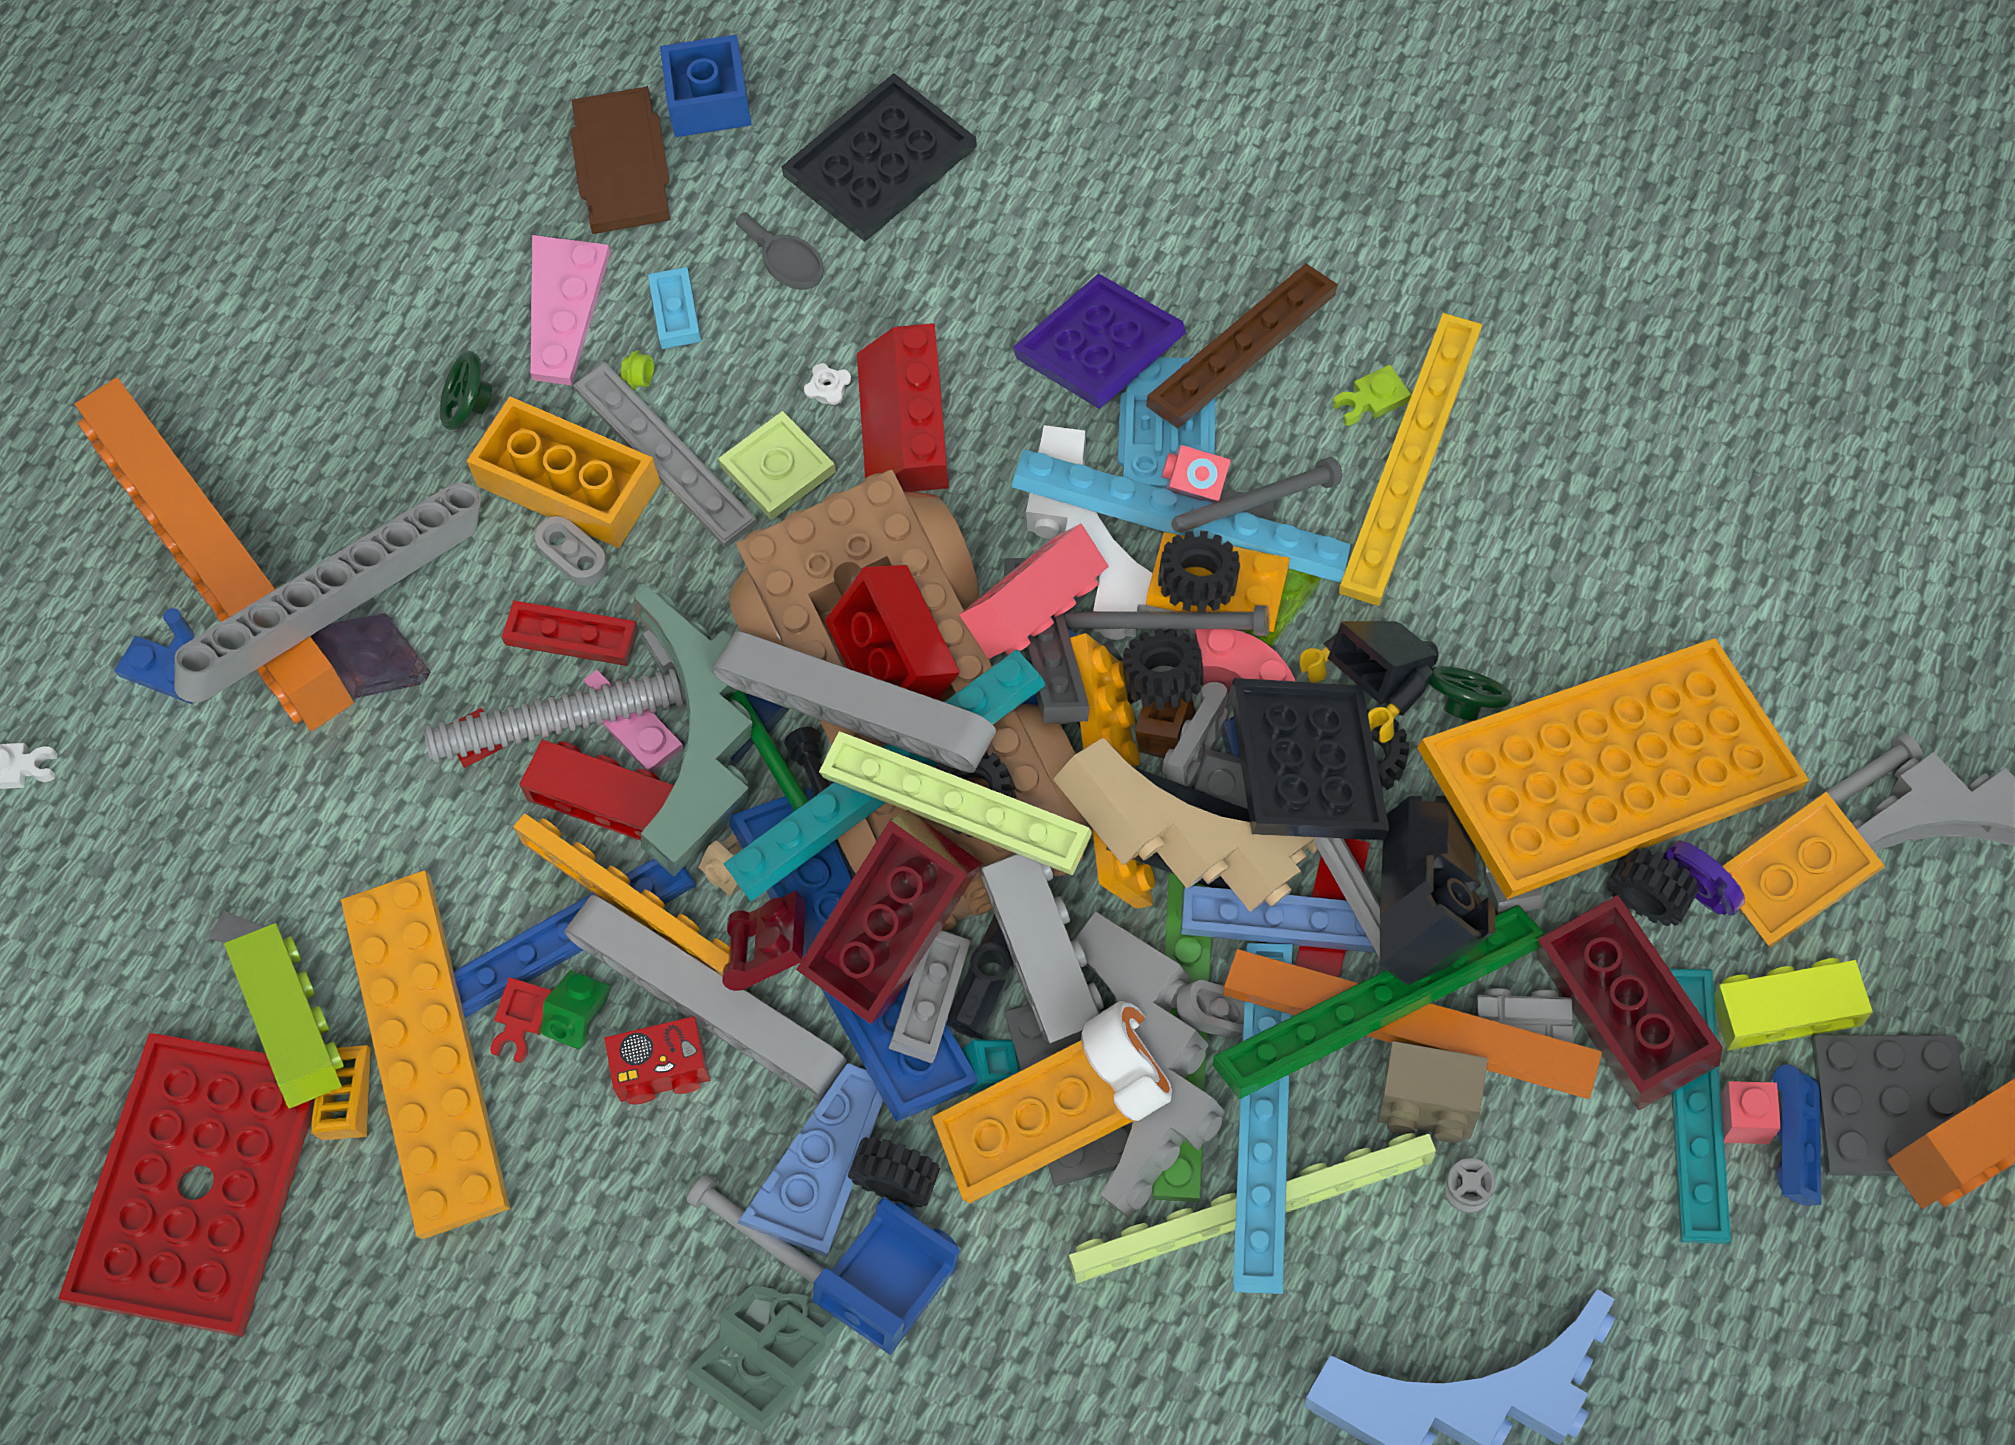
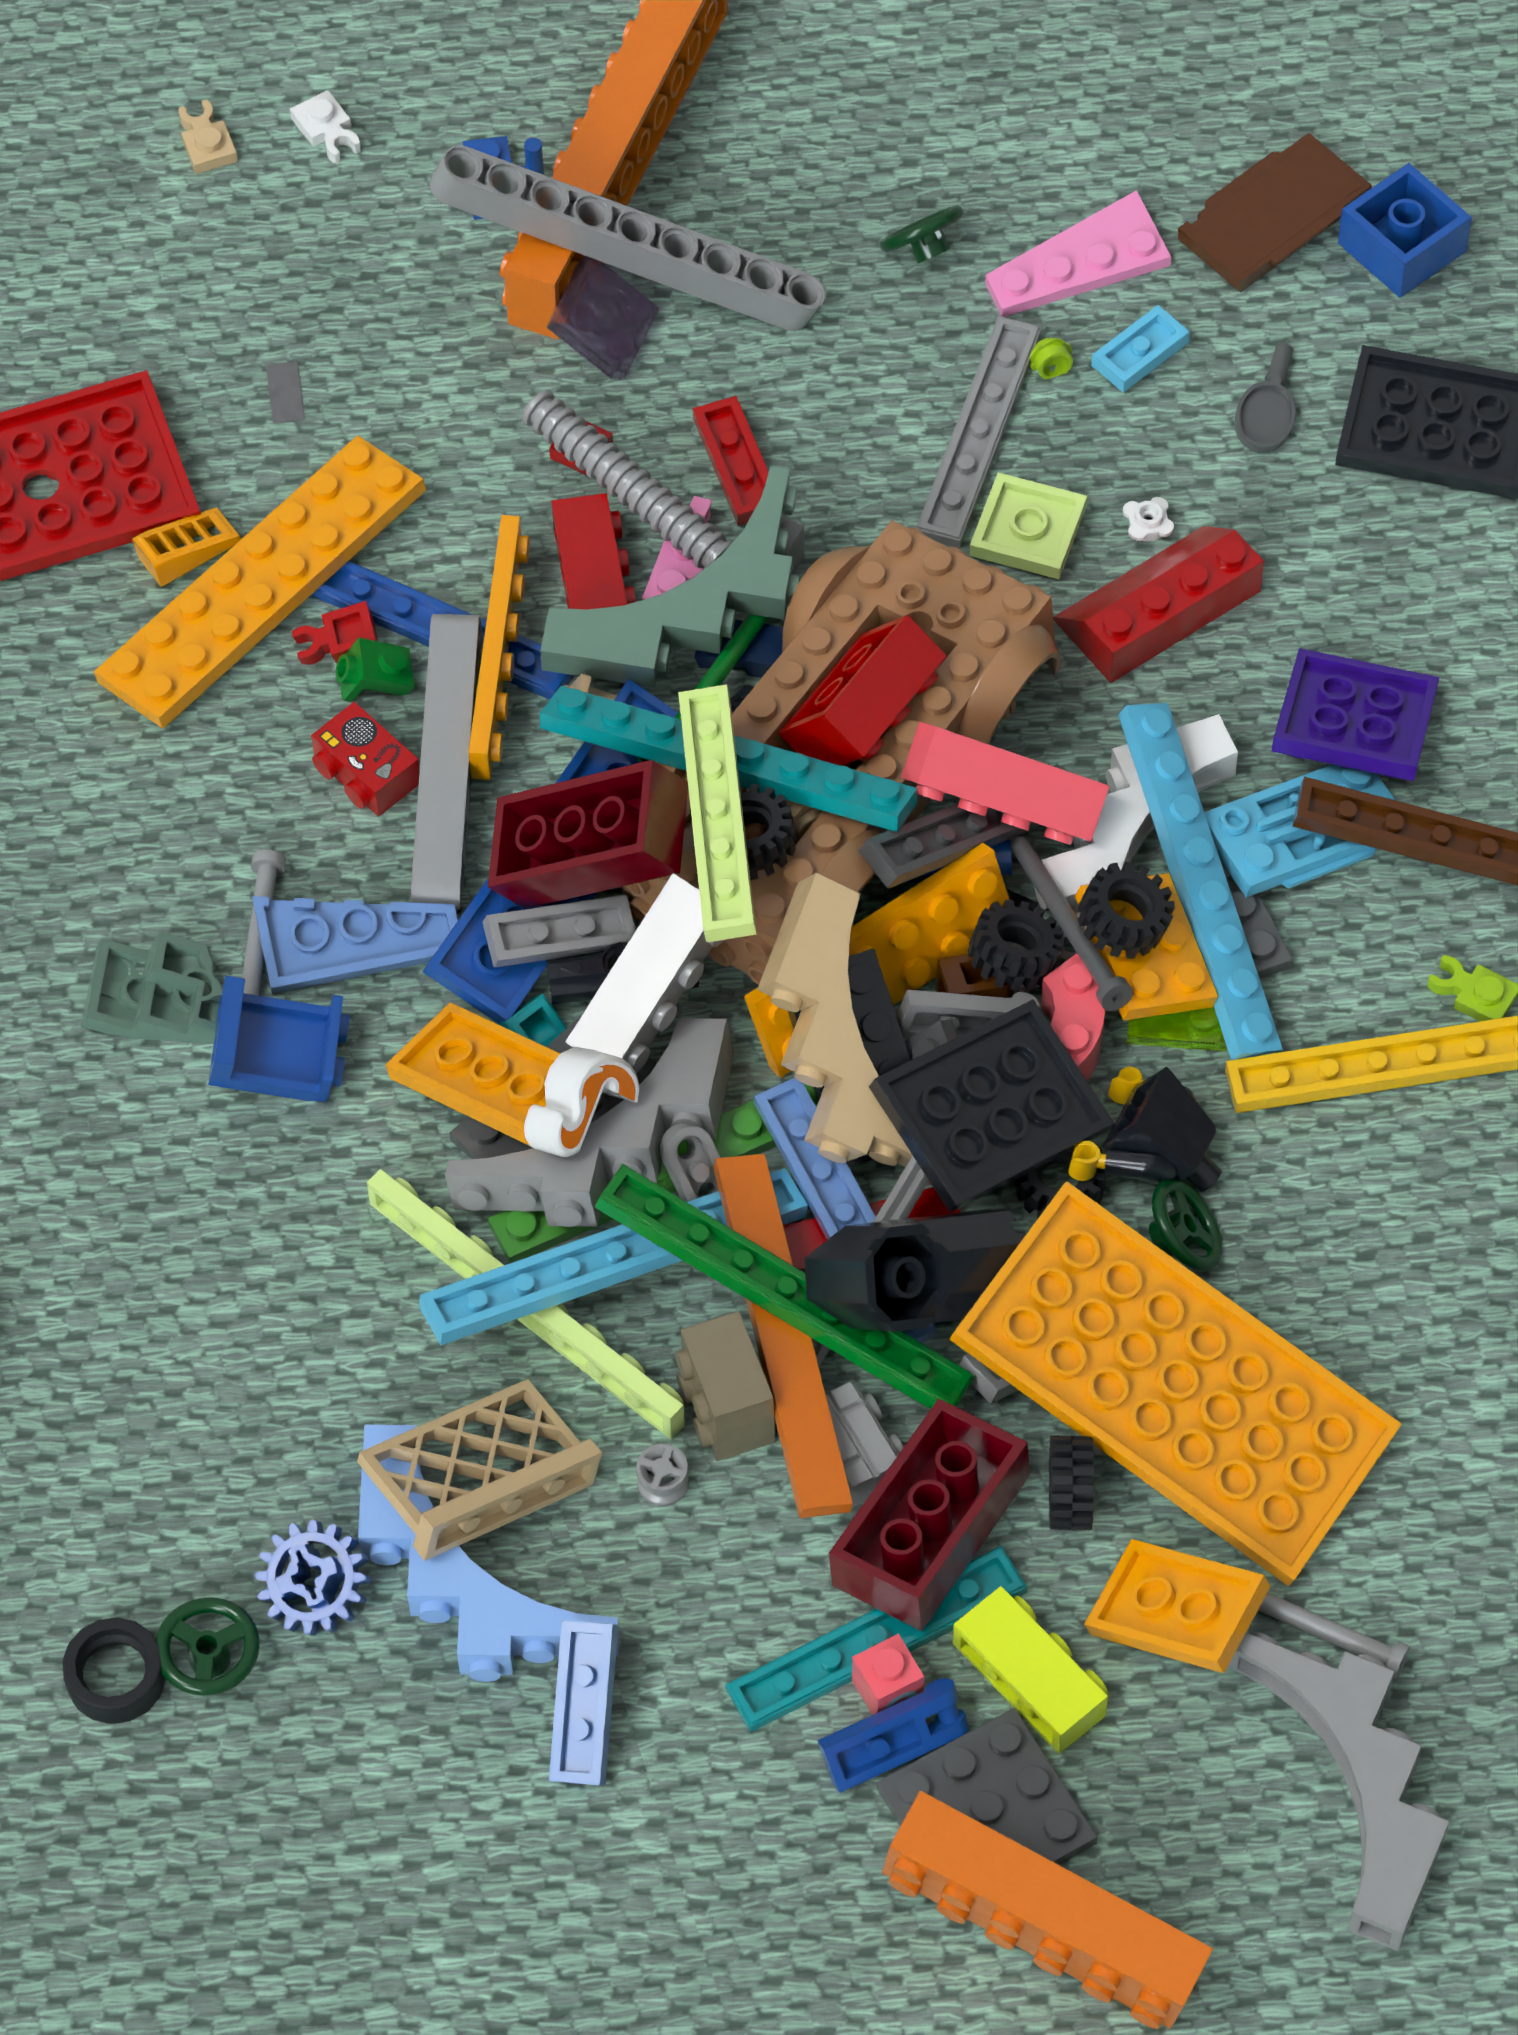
camera: 55 degrees right, 5 degrees down
lime brick [224,923,344,1109] -> none
light orange brick [467,396,661,548] -> none
light grey plate [534,516,608,586] -> none
light grey beam [712,631,996,773] -> none
dark red plate [722,890,806,991] -> none
black tyre [848,1137,940,1207] -> none
coral brick [1161,445,1231,503] -> none
dark grey bar [1171,457,1342,533] -> none
dark purple tile [1664,840,1745,916] -> none
none -> tan fence [357,1379,602,1561]
none -> plate [549,1620,619,1785]

